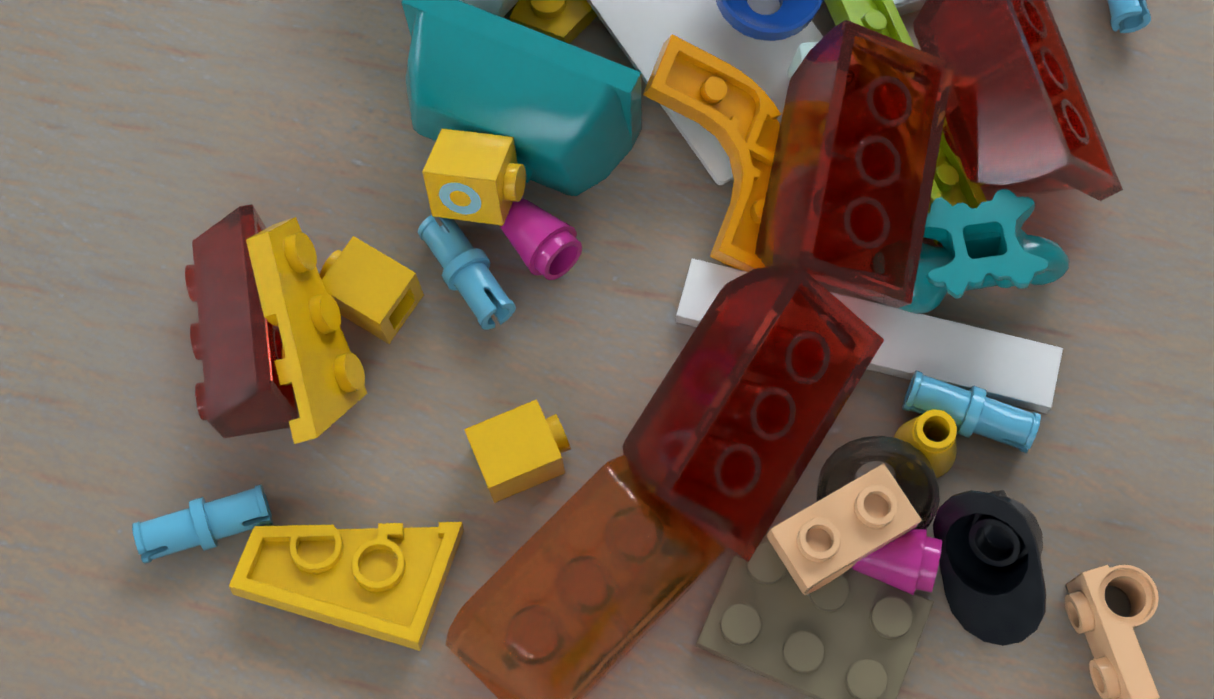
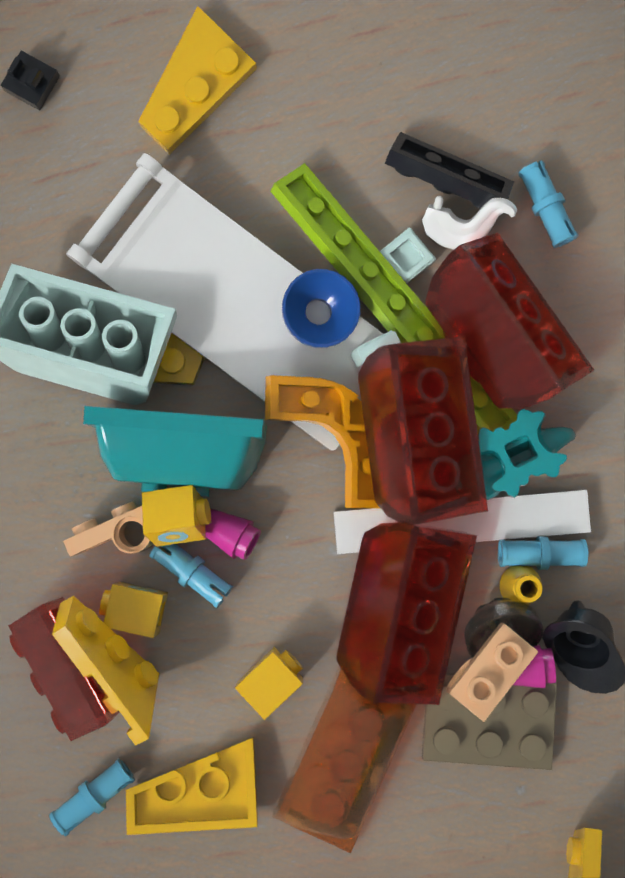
camera: 20 degrees left, 15 degrees up
none -> light nougat plate [63,501,153,557]

